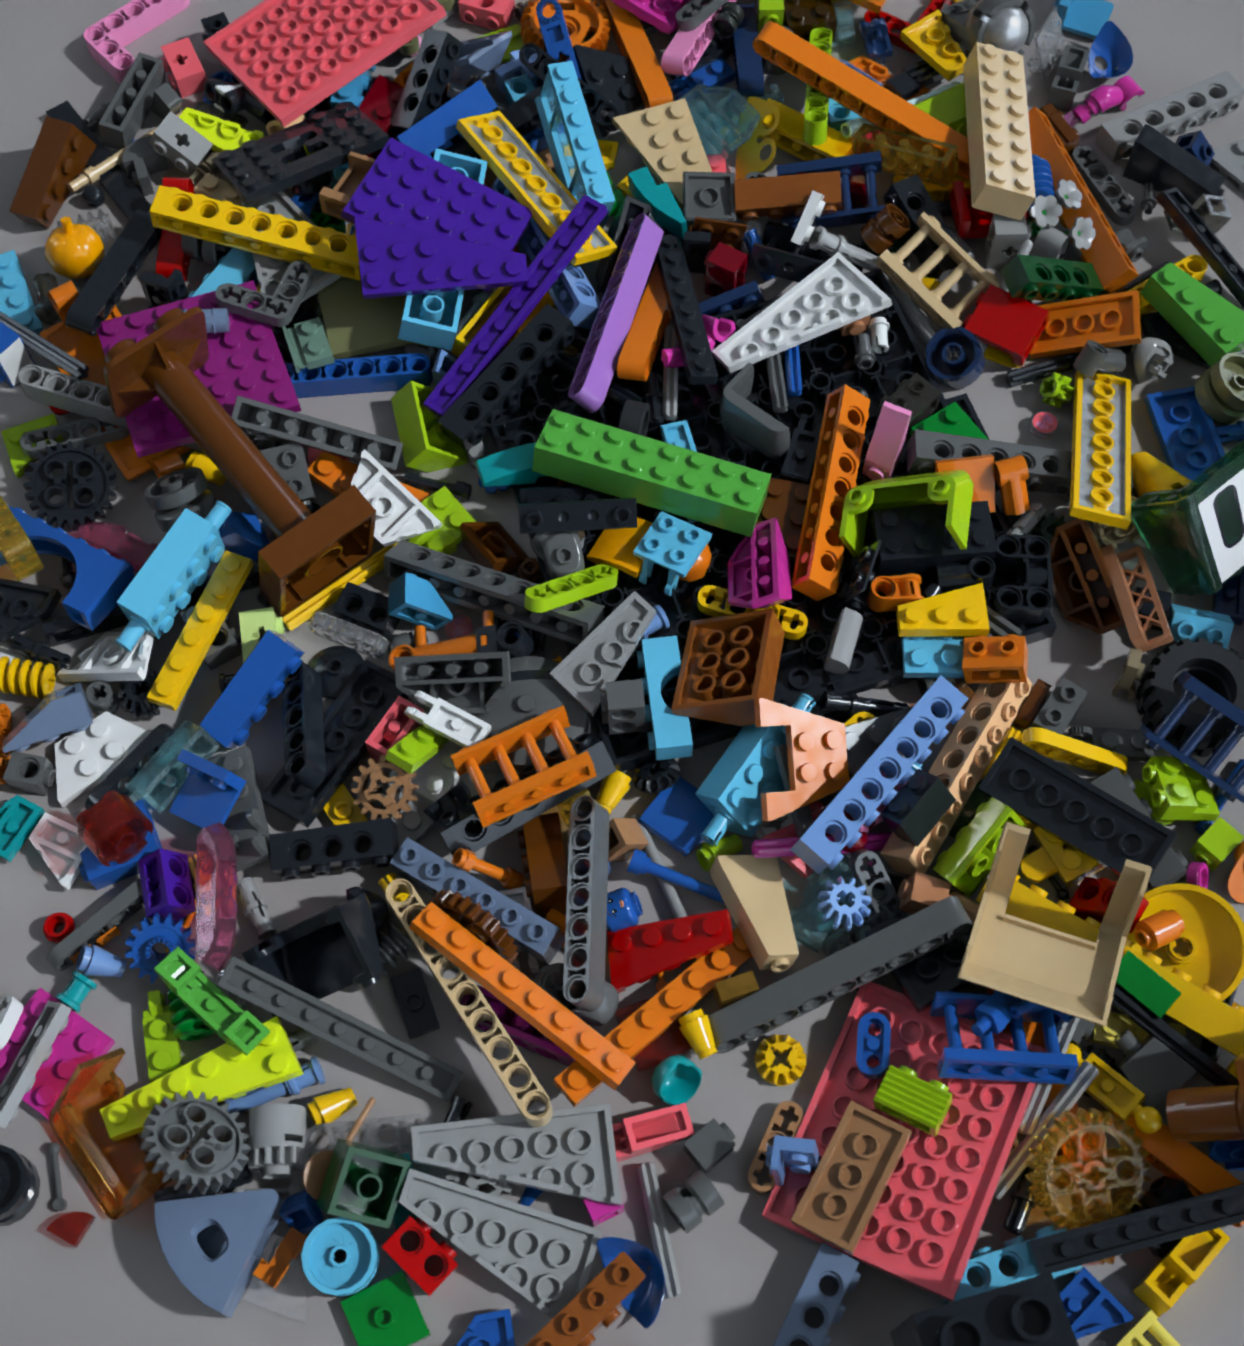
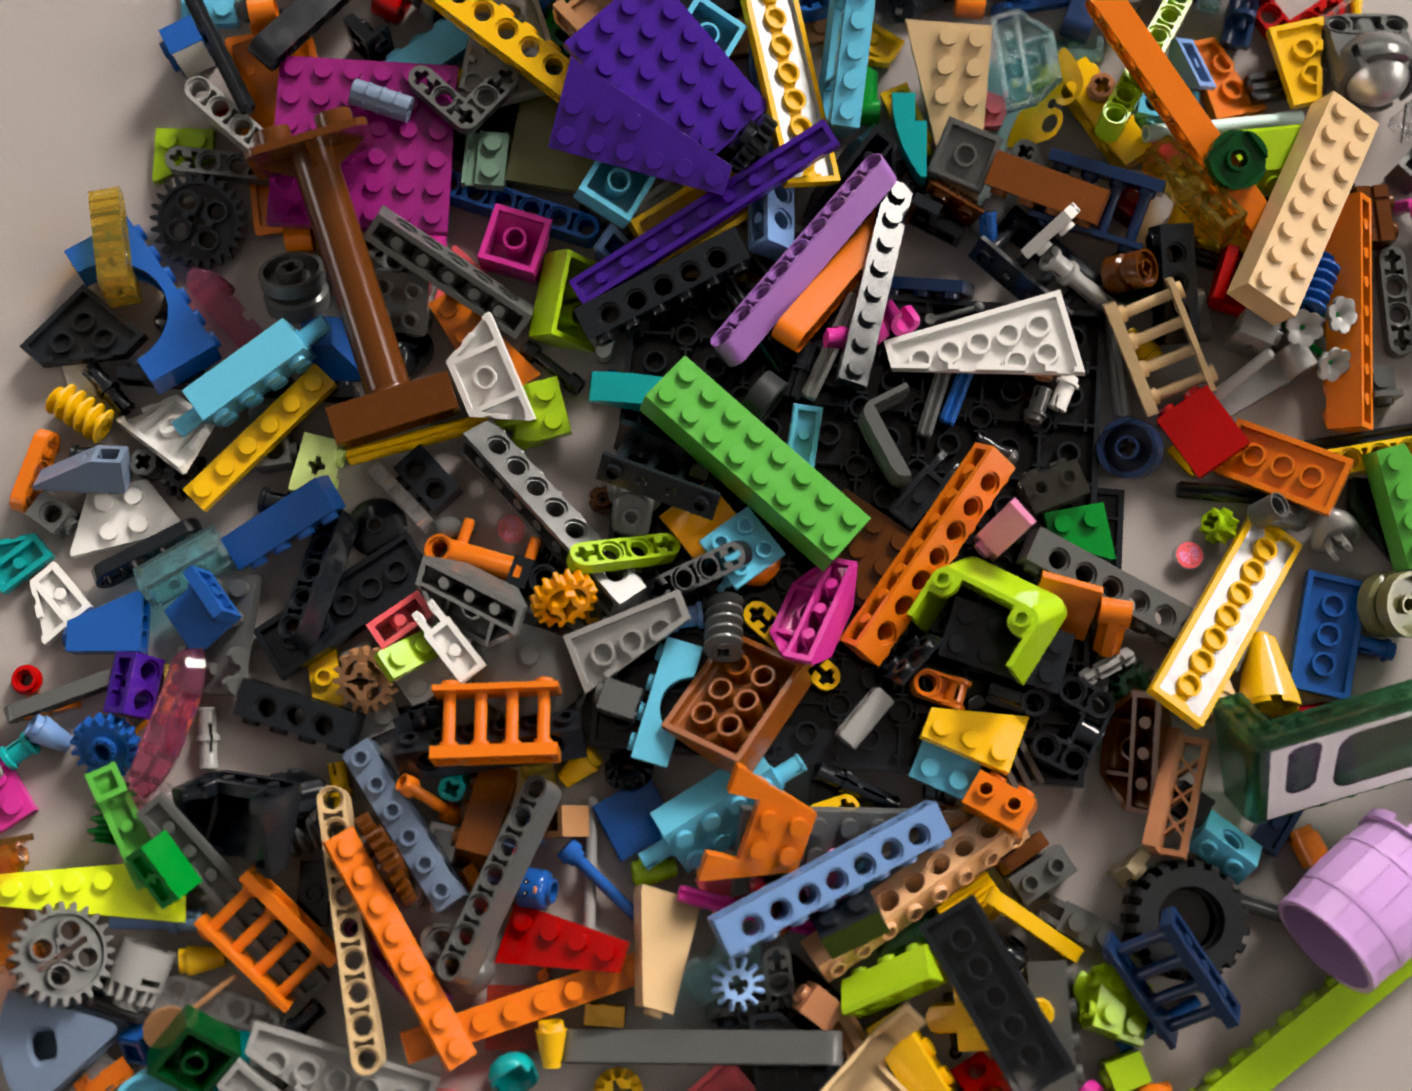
camera: 20 degrees right, 15 degrees up
clear red brick [76,790,153,866] -> none
lime hinge [142,990,183,1082] -> none
dark azure slope [388,572,453,631] -> none
reddish brown slope [460,521,529,575] -> none
dark red brick [703,242,748,297] -> none
black tile [884,71,921,100] -> none
dark green brick [1000,254,1104,302] -> none
none -> green hinge [125,830,203,910]
none -> orange fence [194,863,338,1013]
none -> teal bush [437,773,471,802]
none -> dark pink slope [477,203,552,285]
none -> light orange gear [529,569,598,628]
none -> black beam [646,540,753,600]
none -> dark grey piece [703,592,744,663]
none -> black gear [725,113,778,173]
none -> nougat bush [1086,73,1115,103]
none -> dark green plate [1204,129,1268,192]

